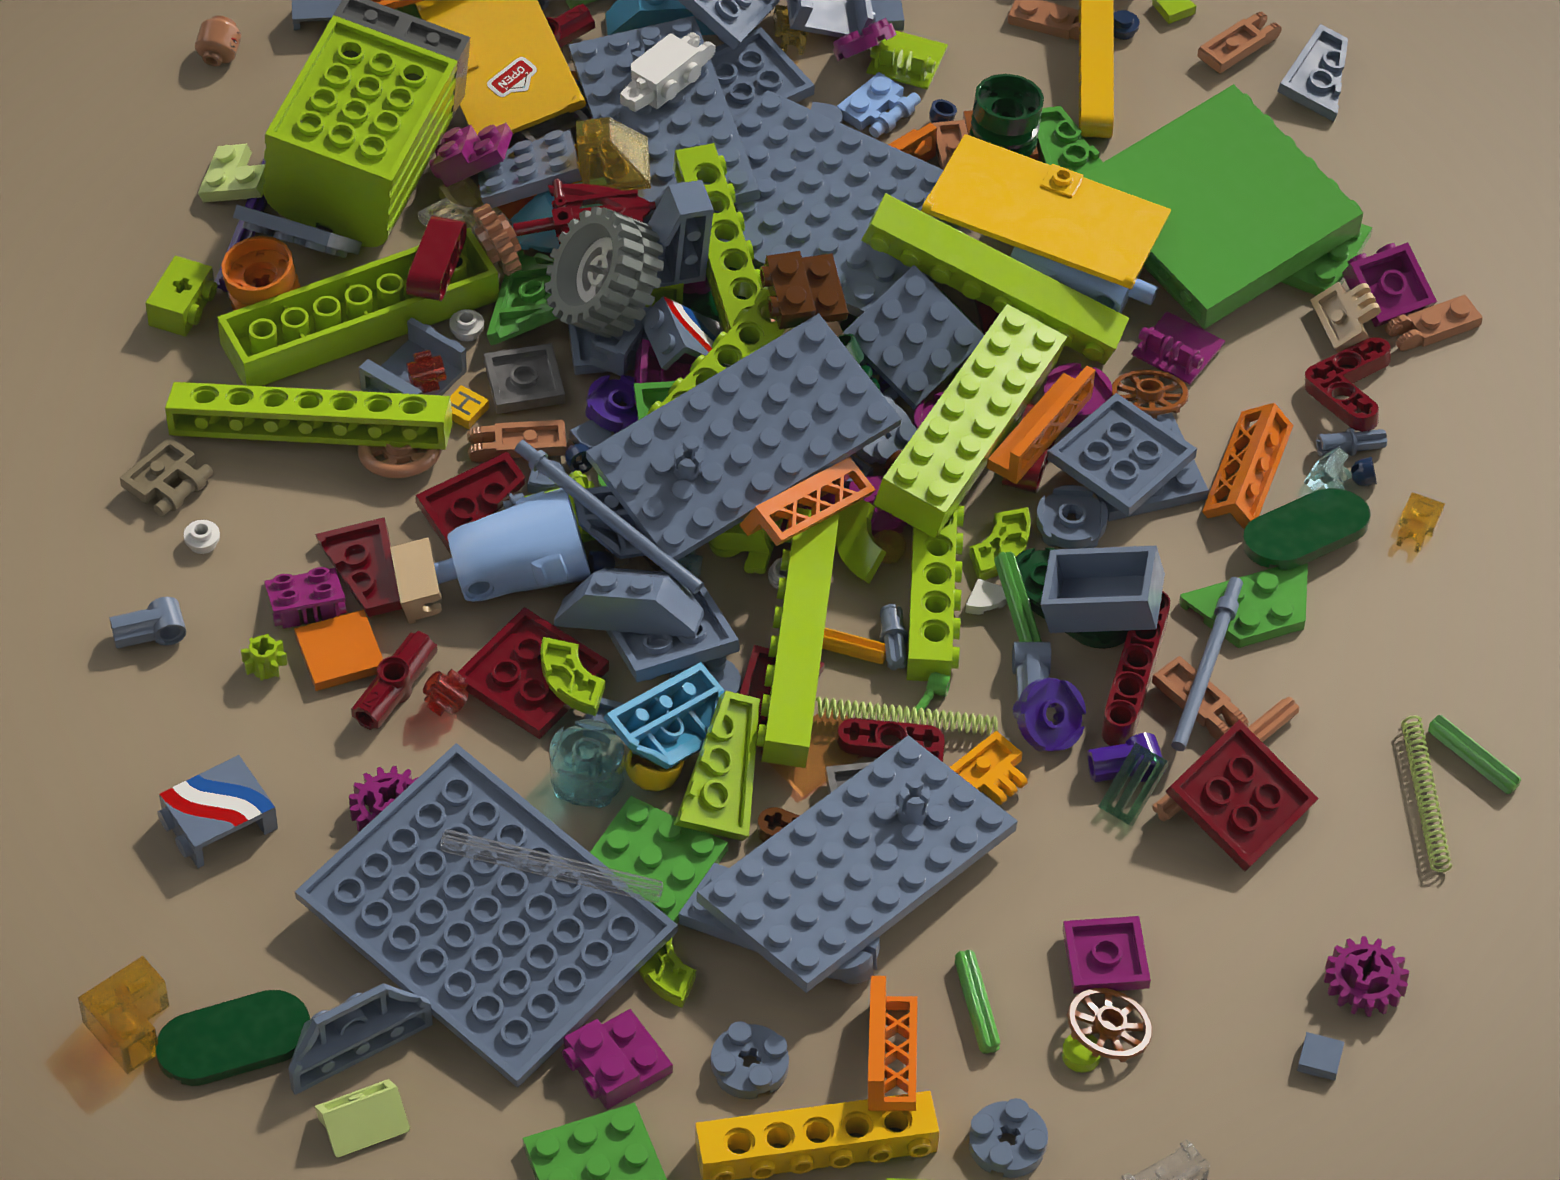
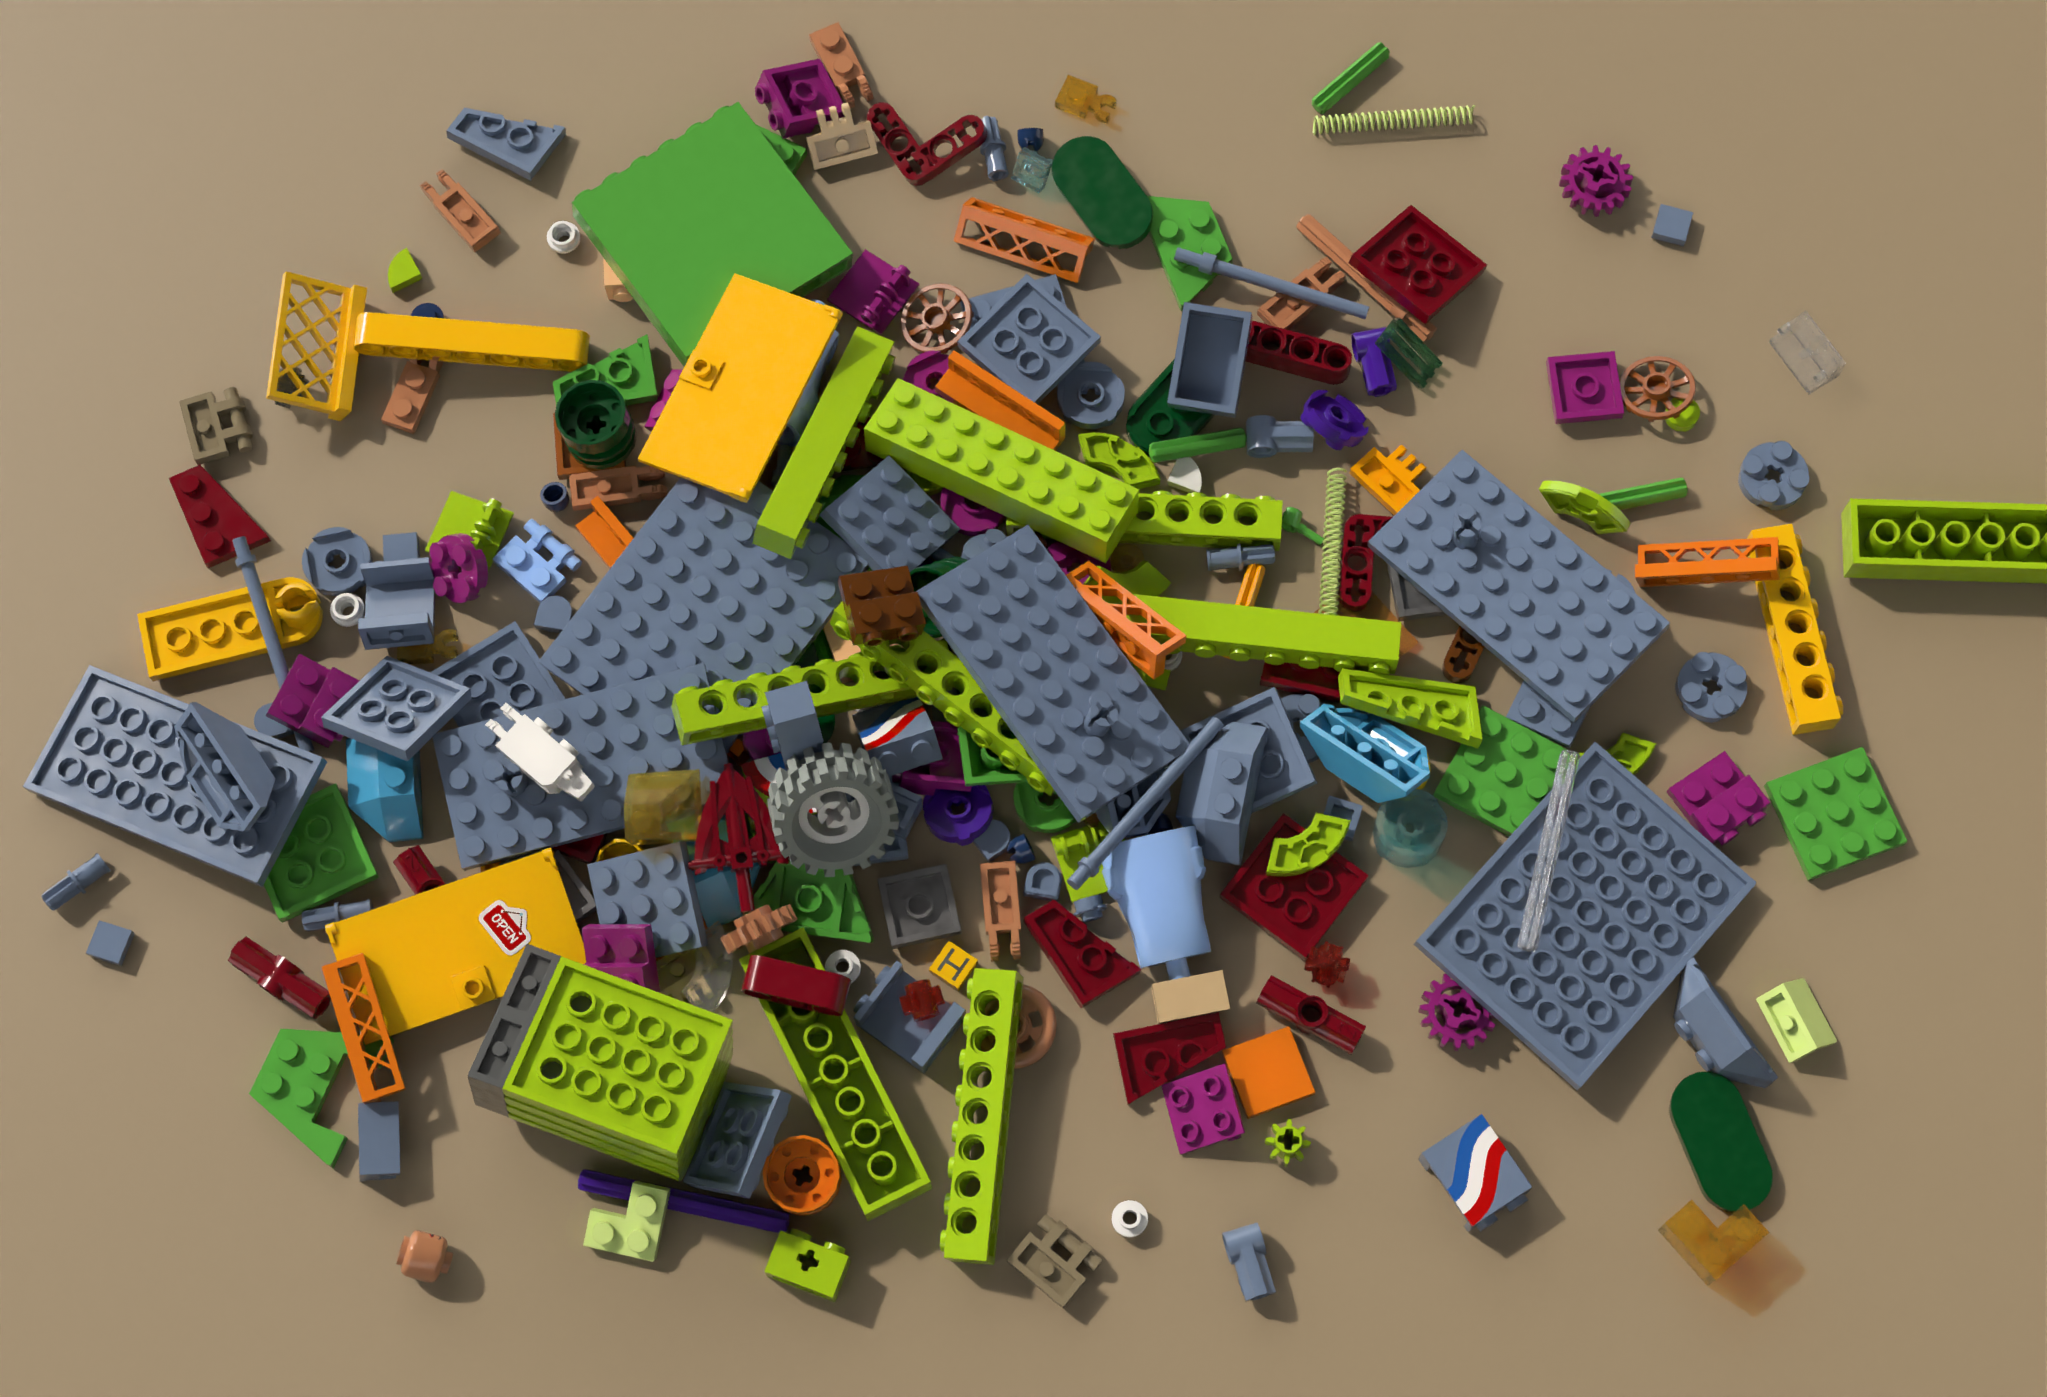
camera: 85 degrees left, 20 degrees up
none -> lime tile [1539,480,1631,534]

